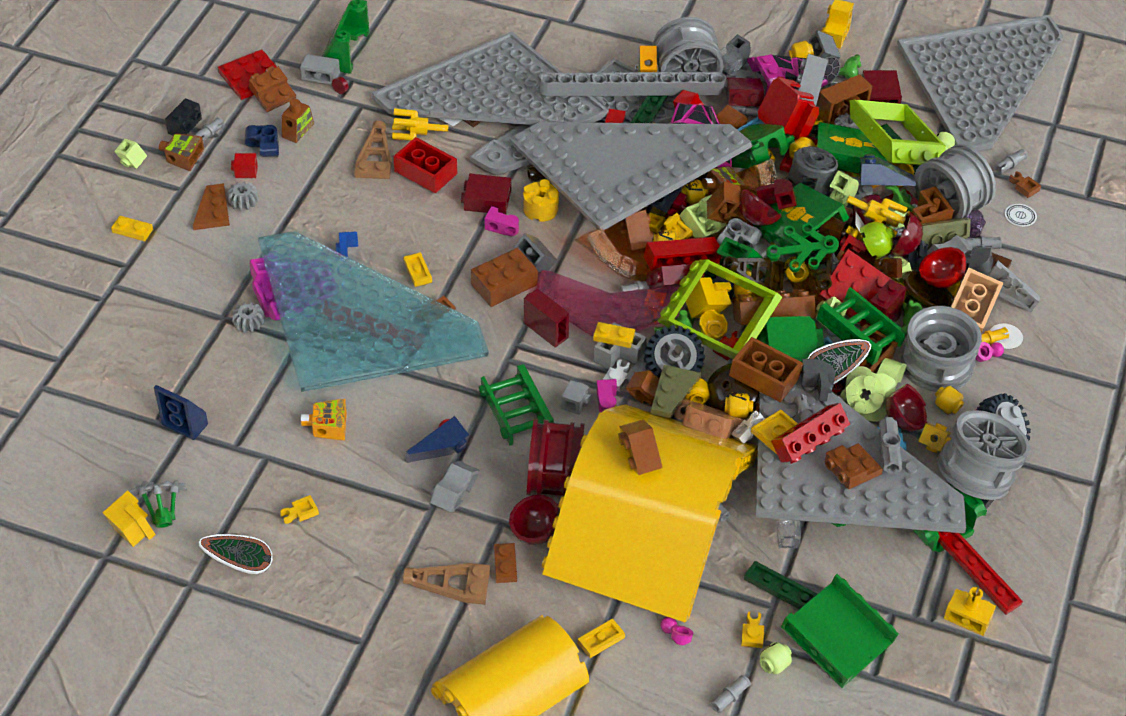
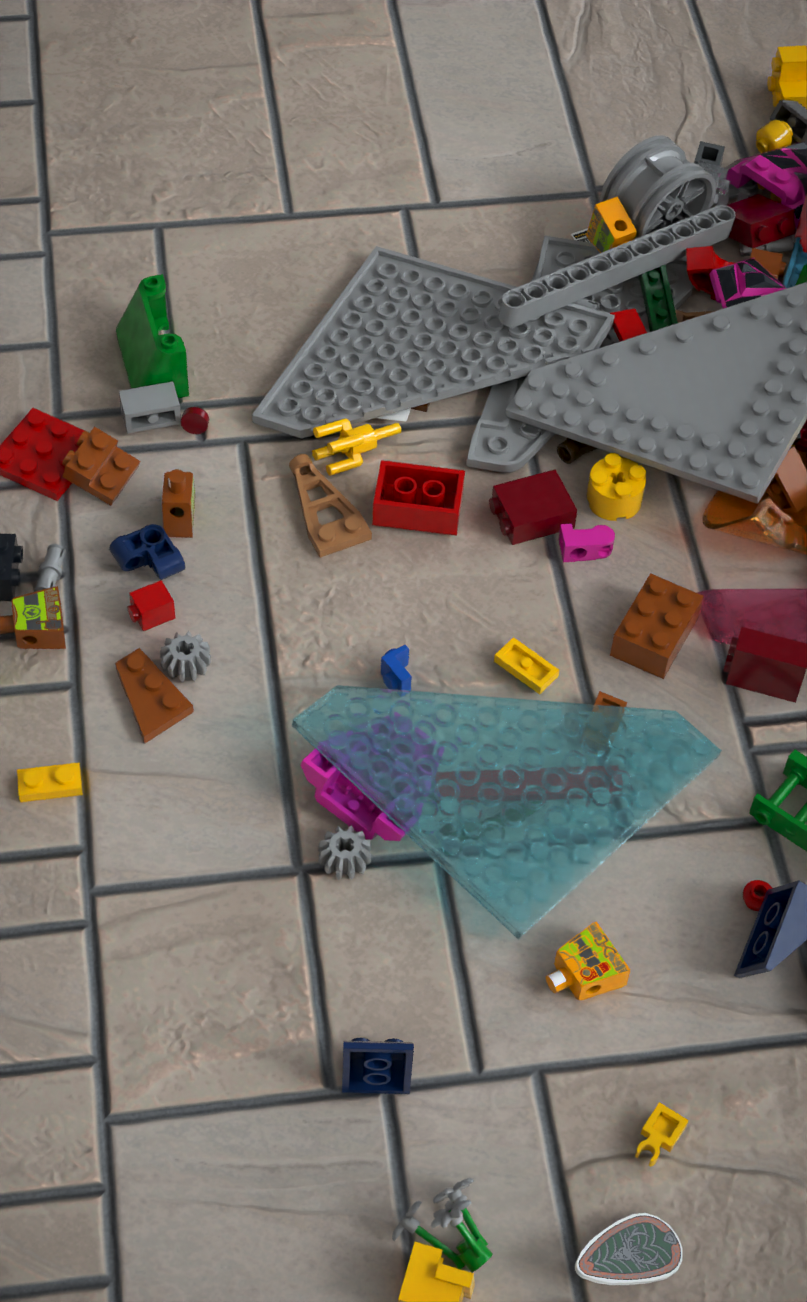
camera: 30 degrees left, 5 degrees up
dark grey brick [514,233,557,274] -> none

